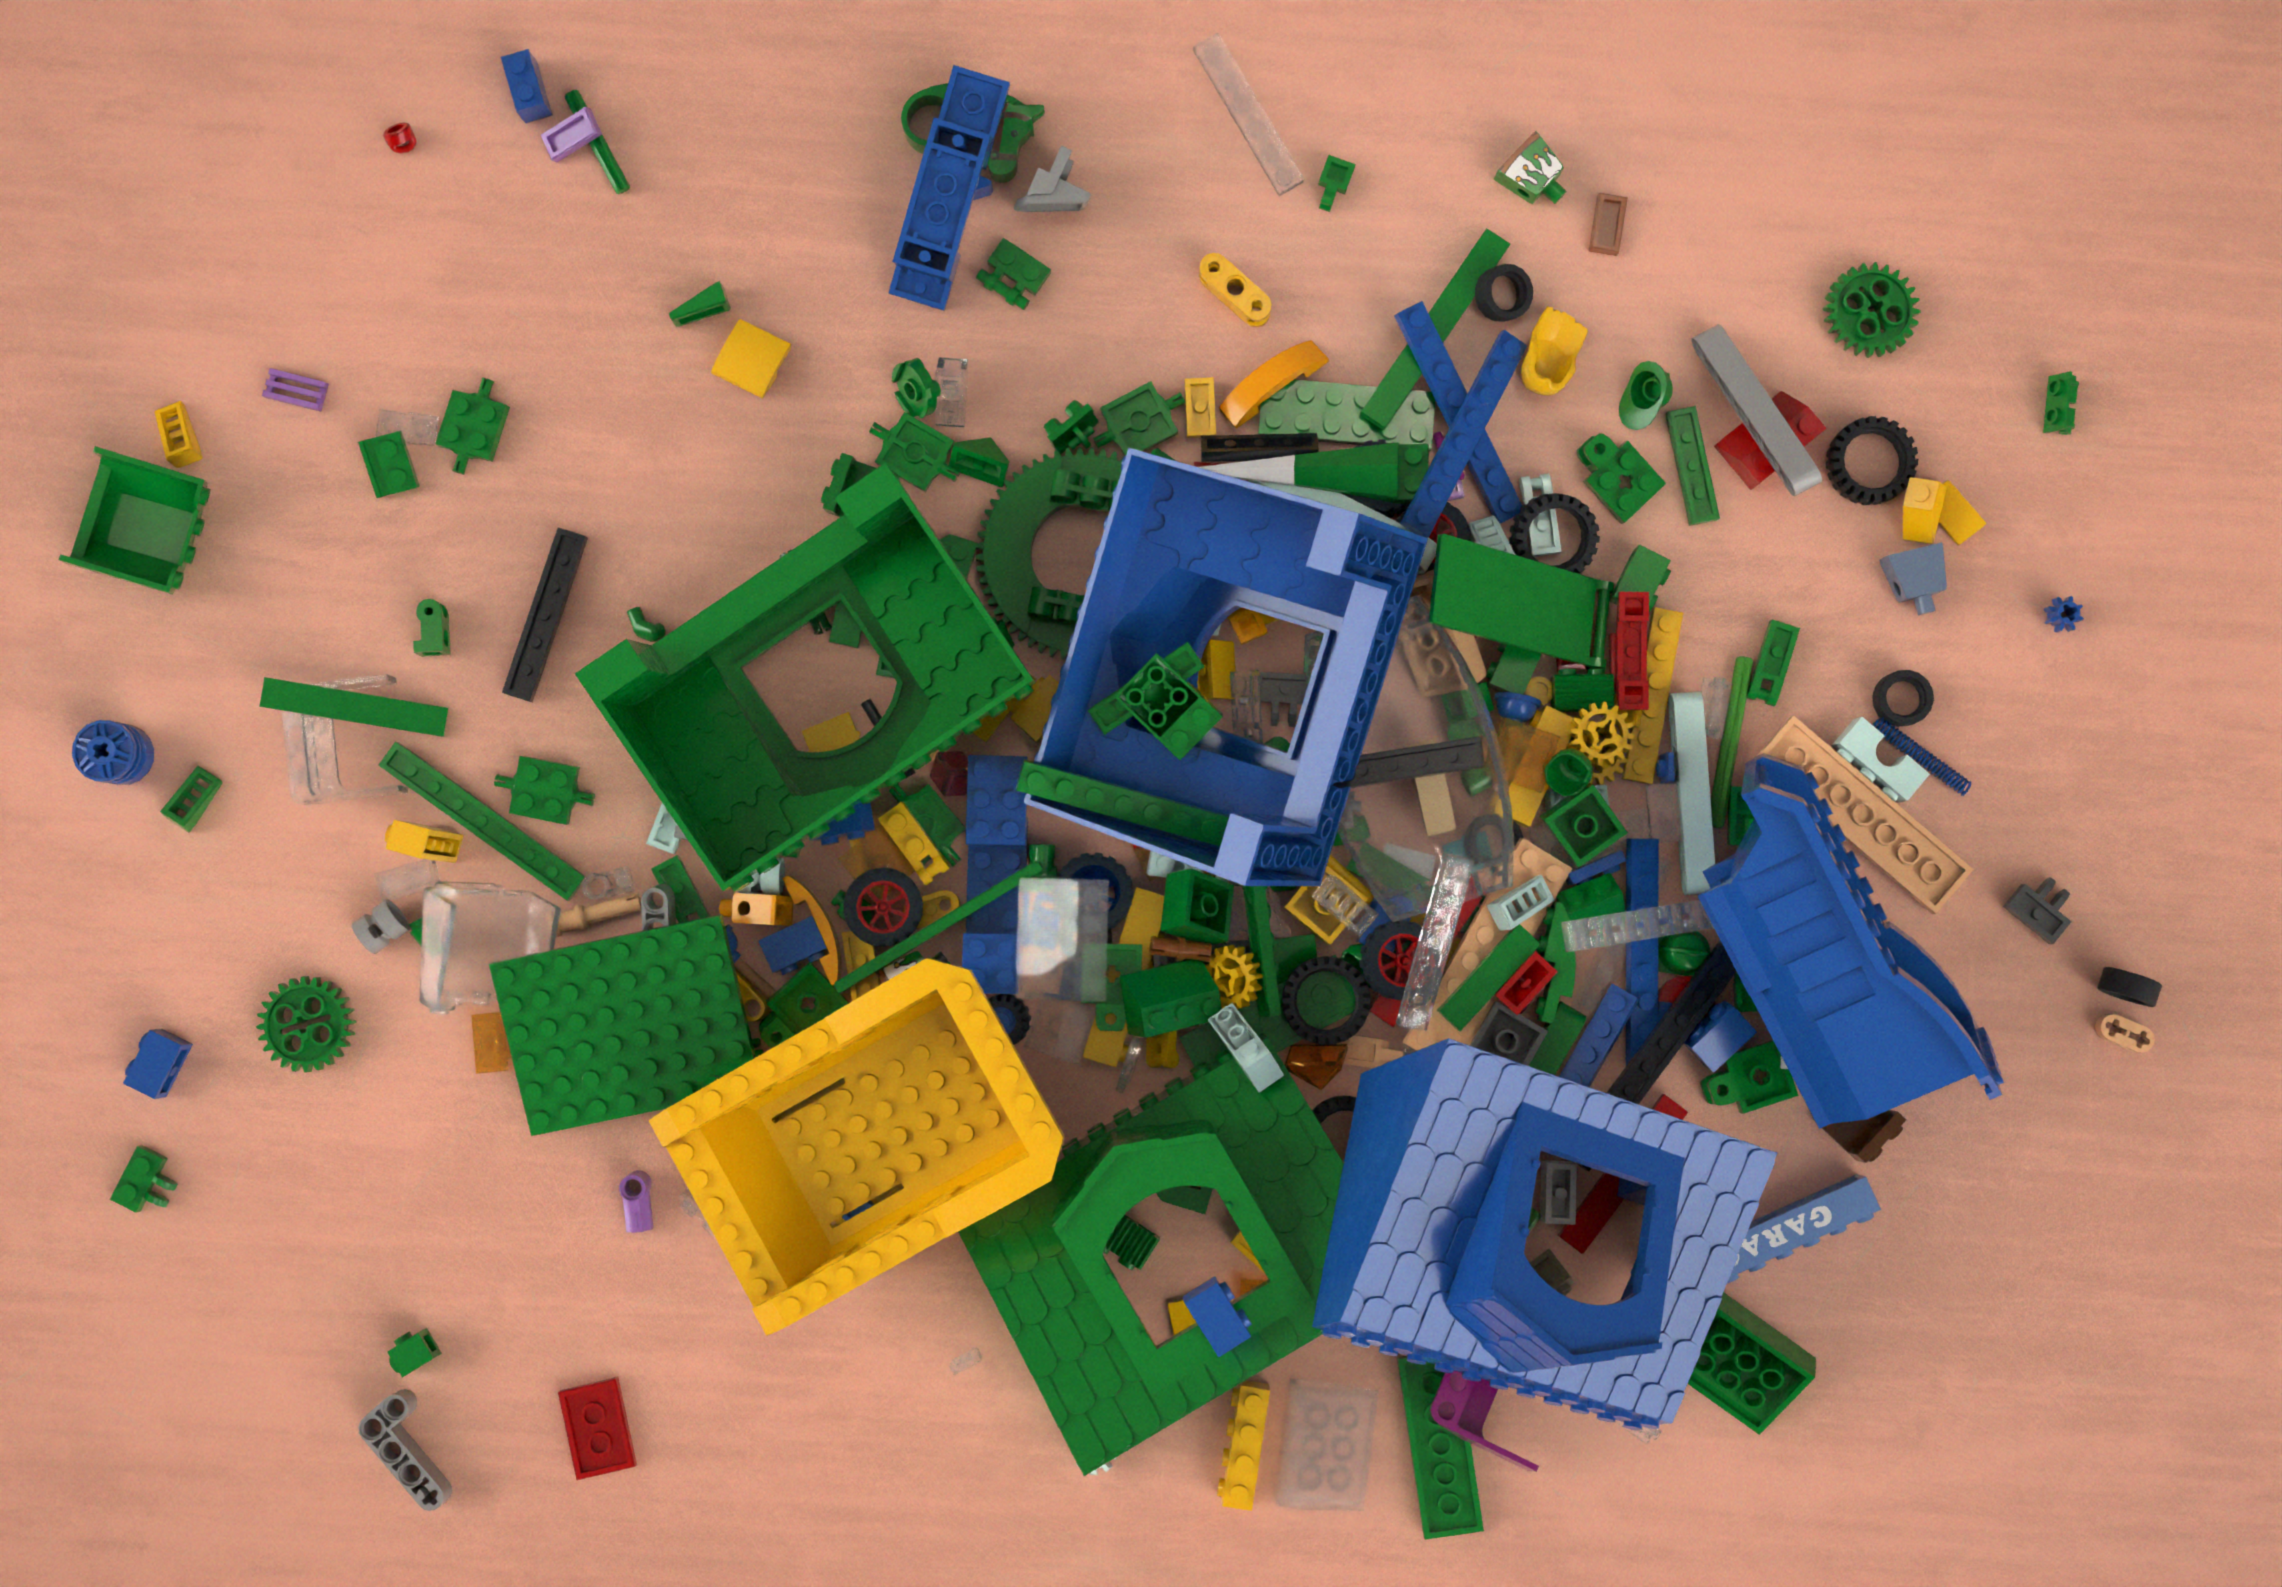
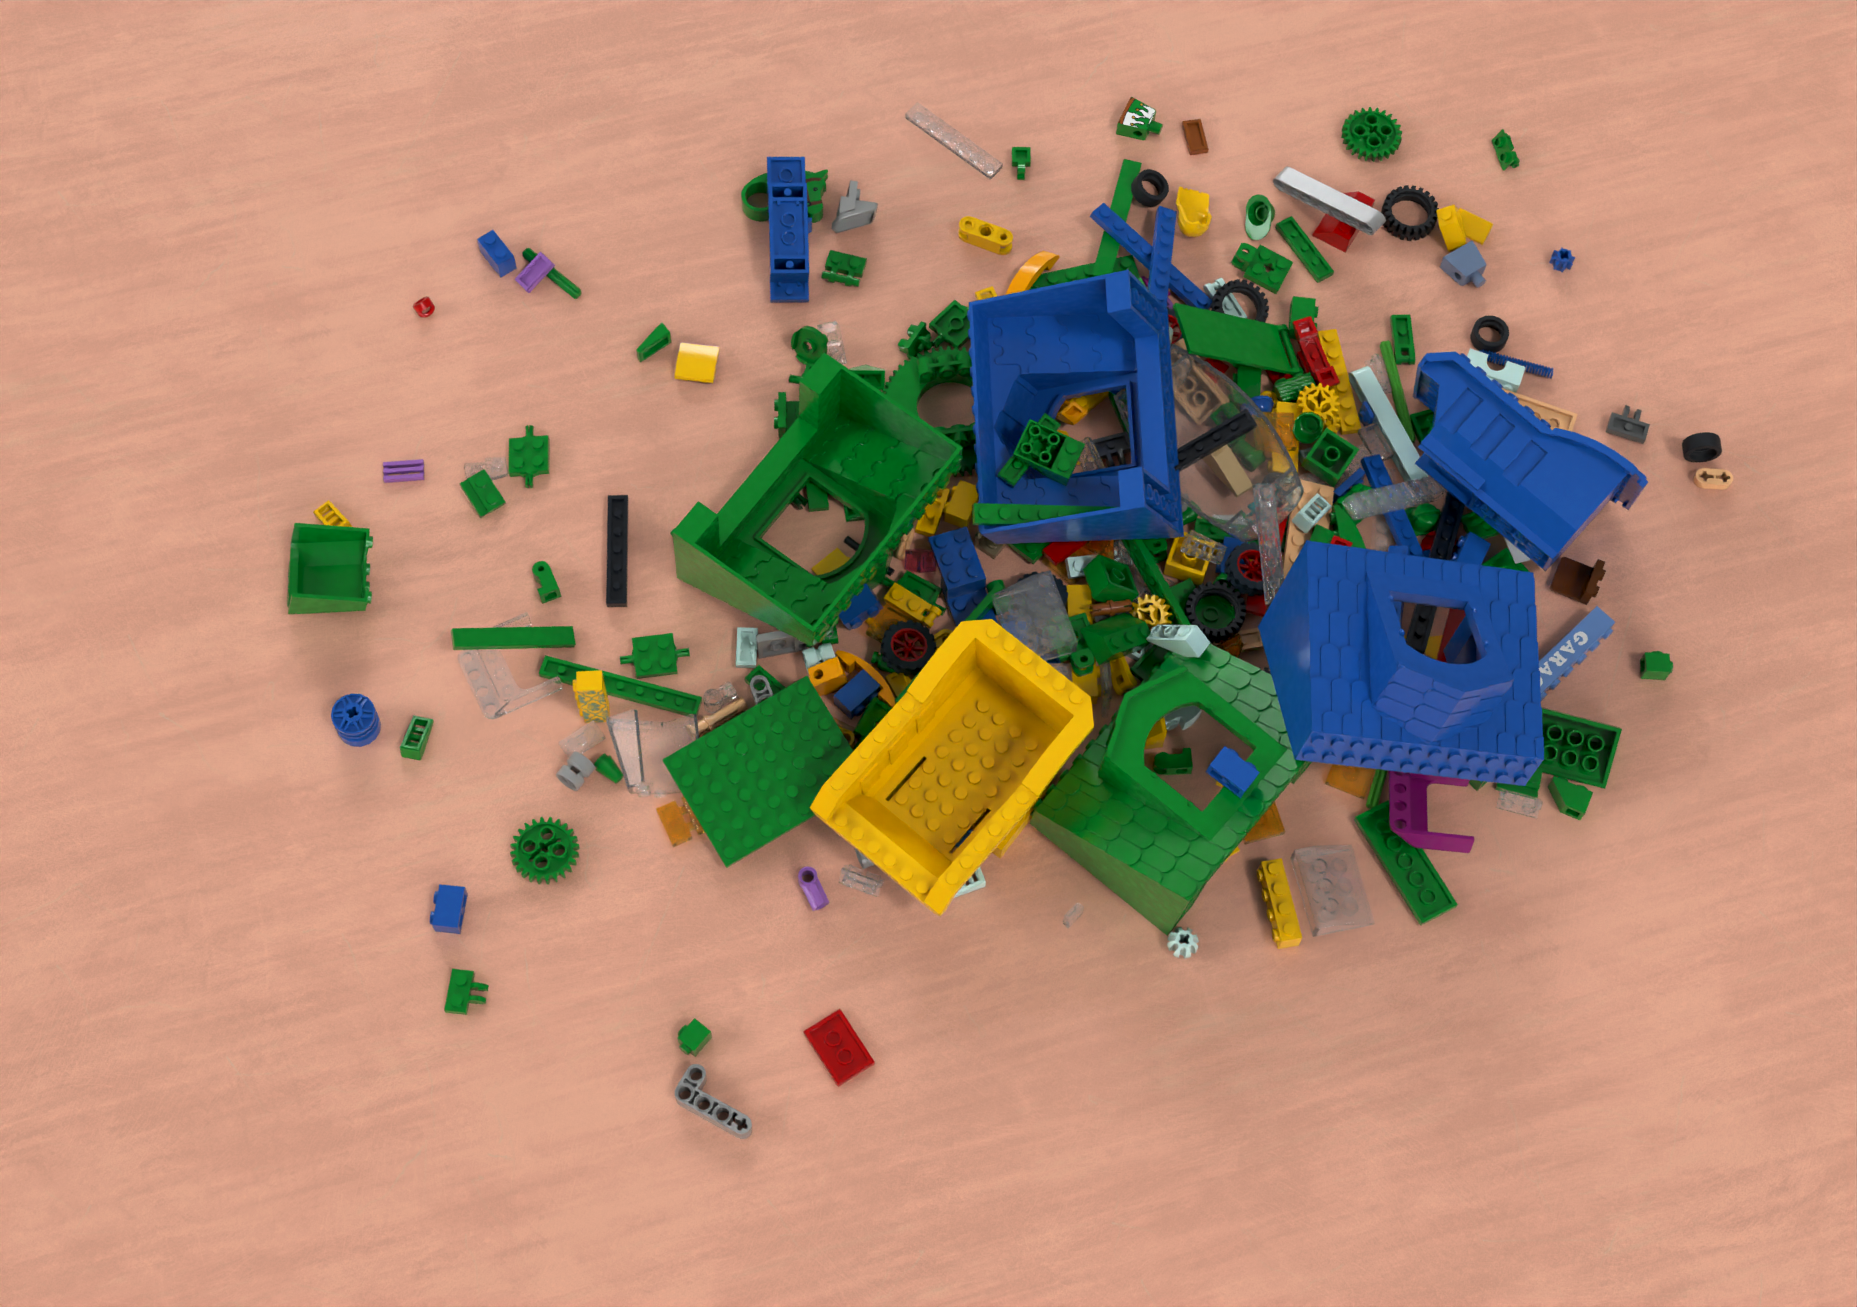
camera: 25 degrees left, 20 degrees down
none -> green slope [1547,776,1593,820]
none -> green brick [1640,651,1673,680]

